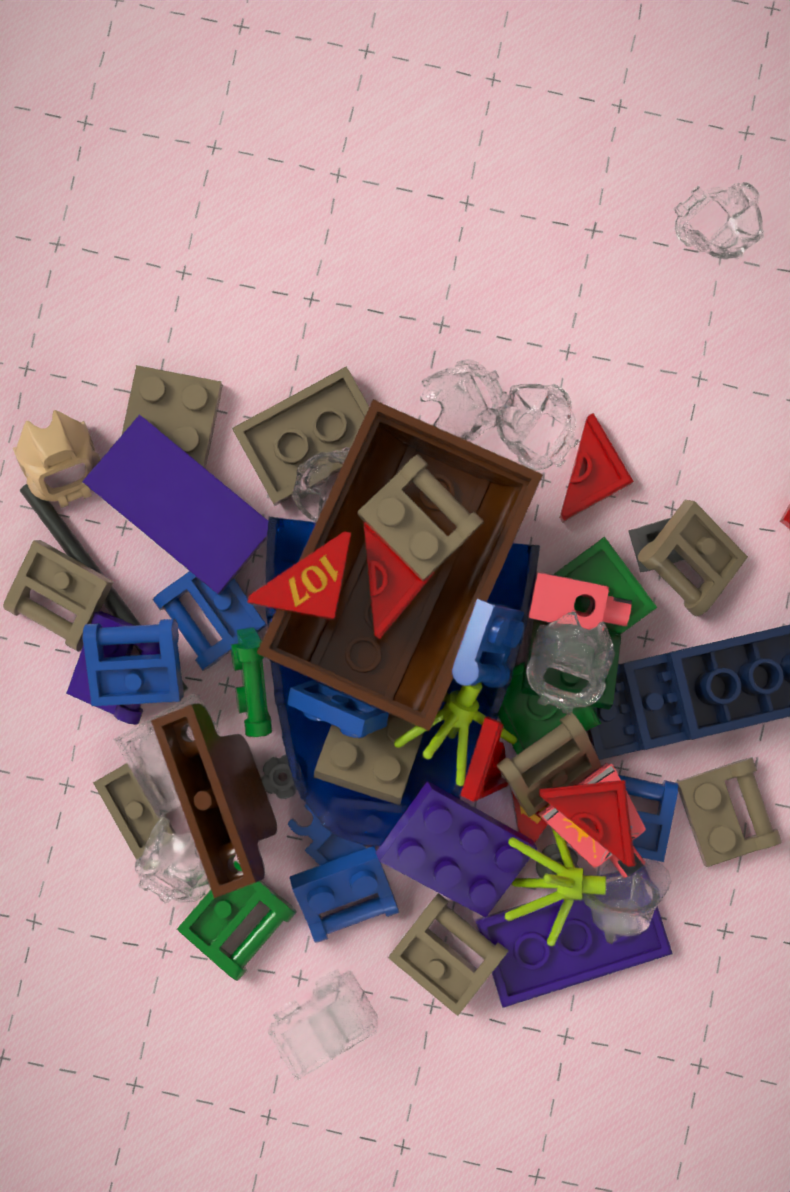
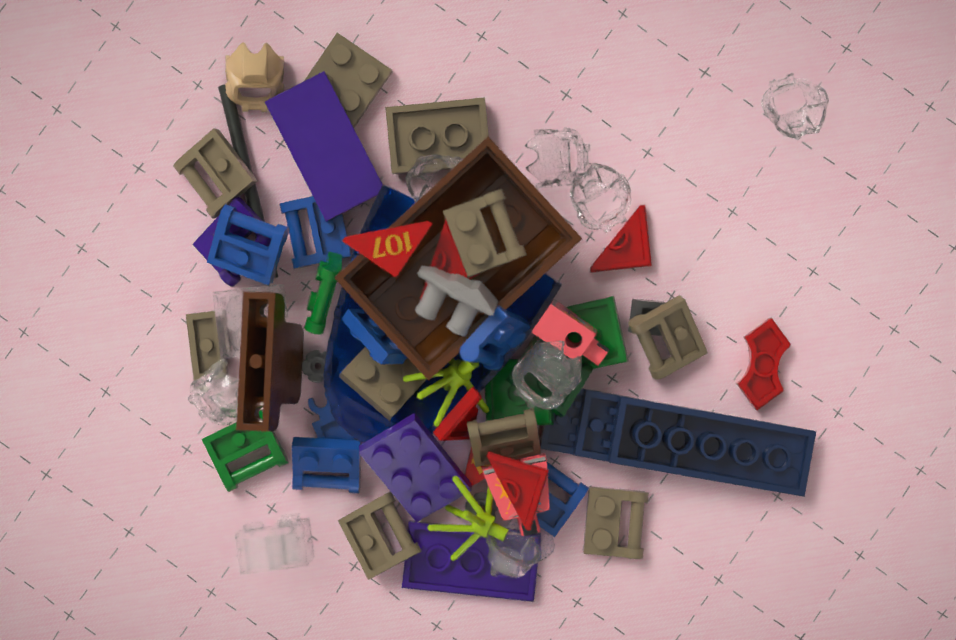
camera: 25 degrees right, 5 degrees up
none -> light grey connector [415,266,498,336]

